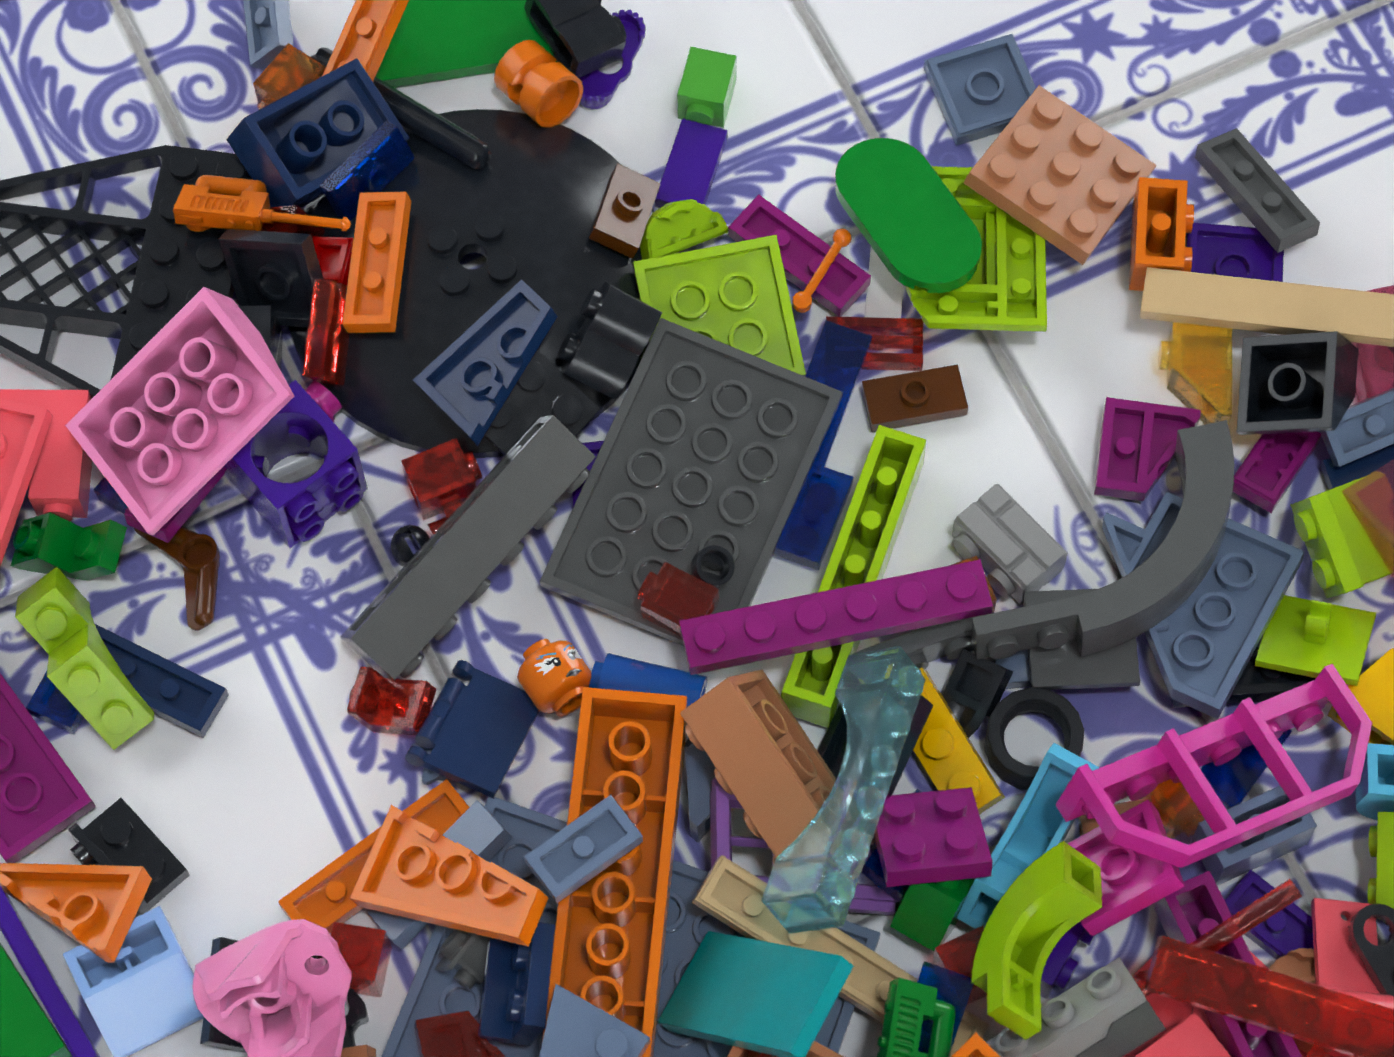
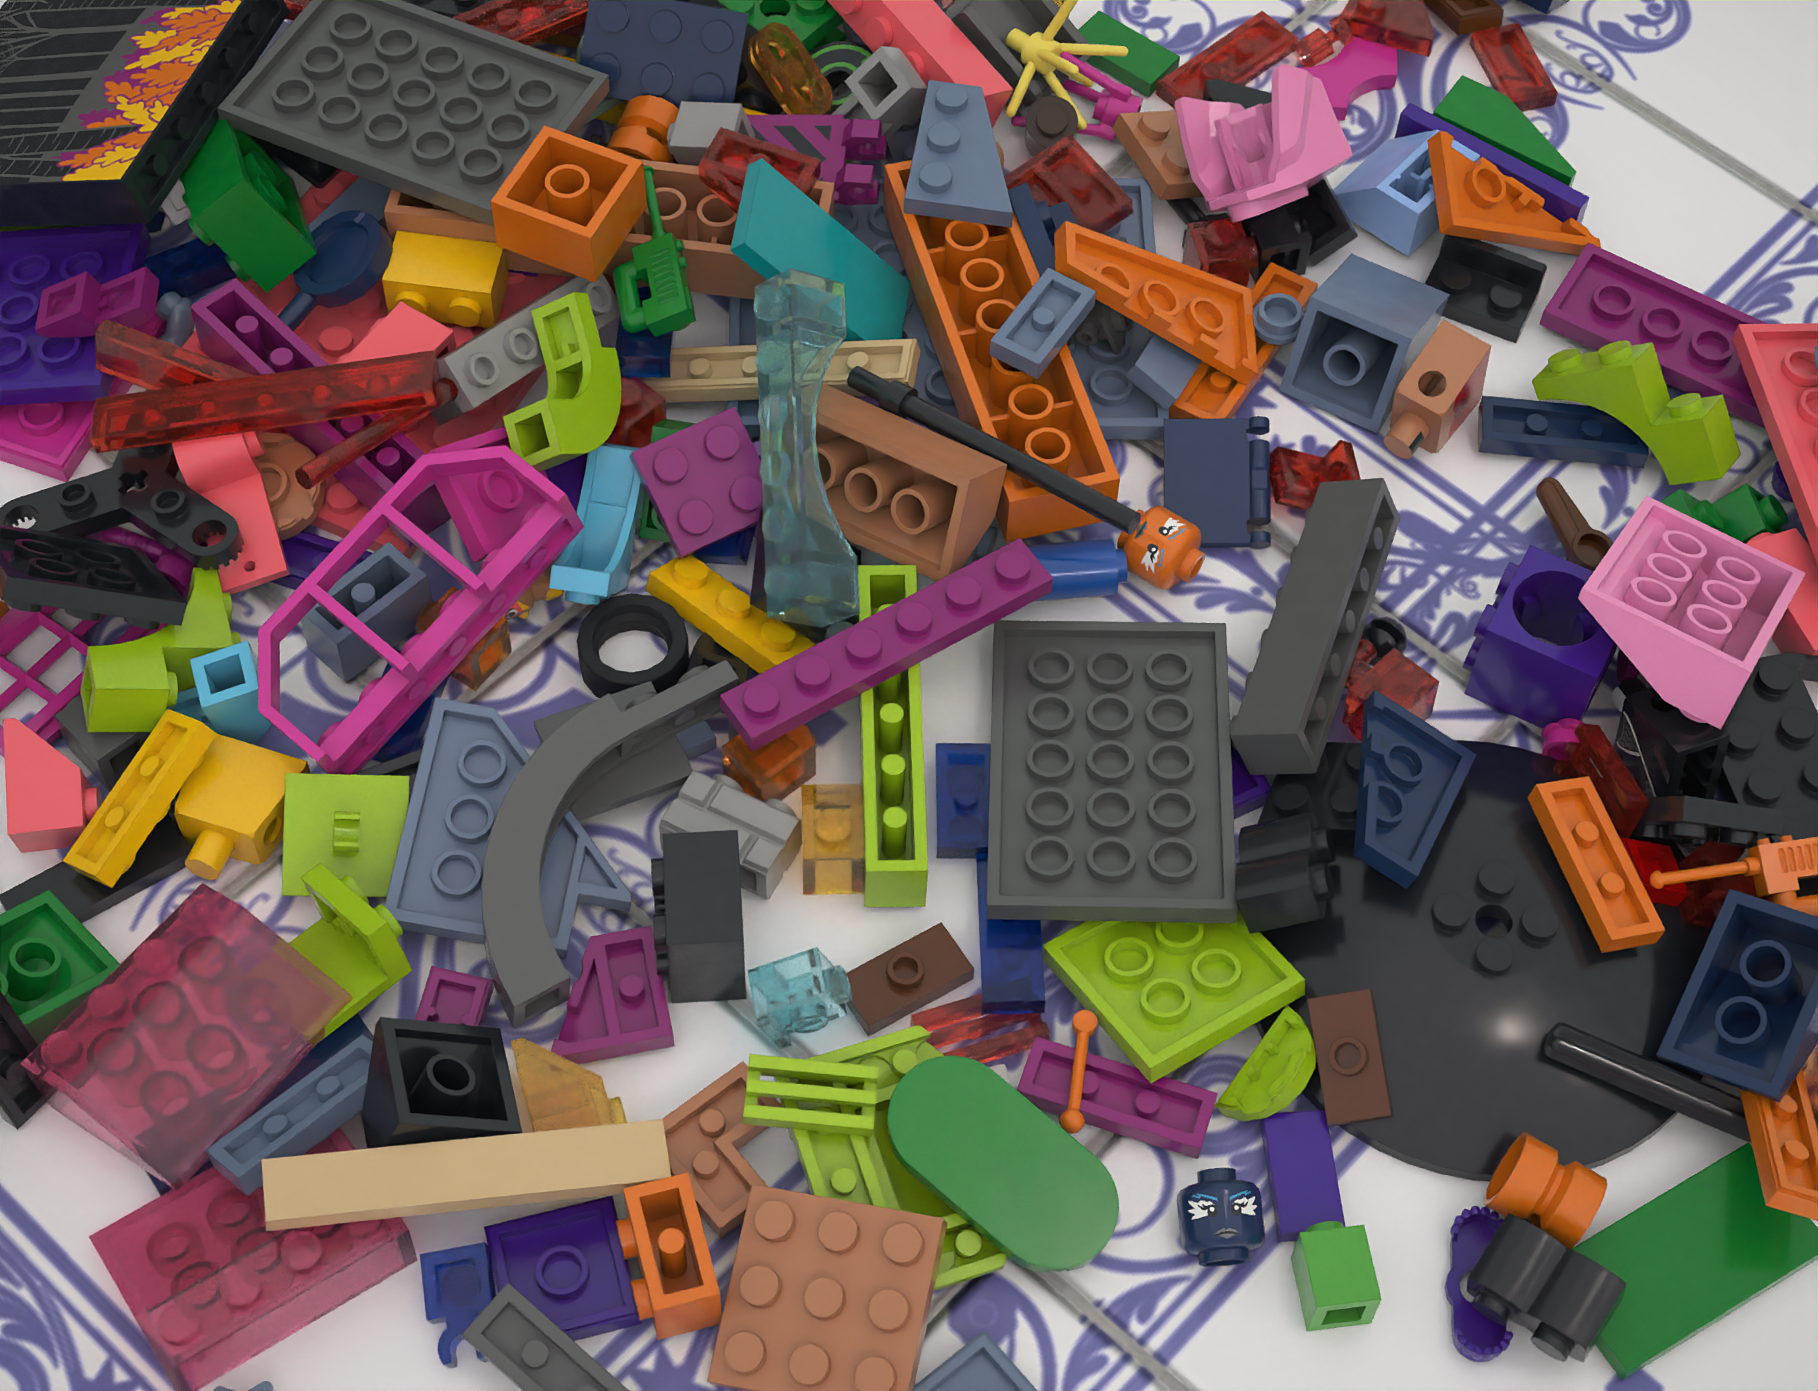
camera: 155 degrees right, 10 degrees down
clear blue plate [319,121,415,221] -> none
clear red brick [637,562,719,638] -> none
black hinge [691,545,735,588] -> none
none -> clear blue plate [420,1242,496,1369]
none -> black brick [651,830,746,1003]
none -> nougat plate [663,1061,782,1239]
none -> lime tile [742,1054,879,1137]
none -> clear light blue brick [747,947,852,1049]
none -> clear yellow slope [801,784,865,895]
none -> black bar [847,366,1141,534]
none -> dark blue head [1177,1168,1265,1267]
none -> sand blue plate [1253,293,1305,345]
none -> sand blue slope [1278,253,1450,433]
none -> nougat torso [1383,320,1491,459]

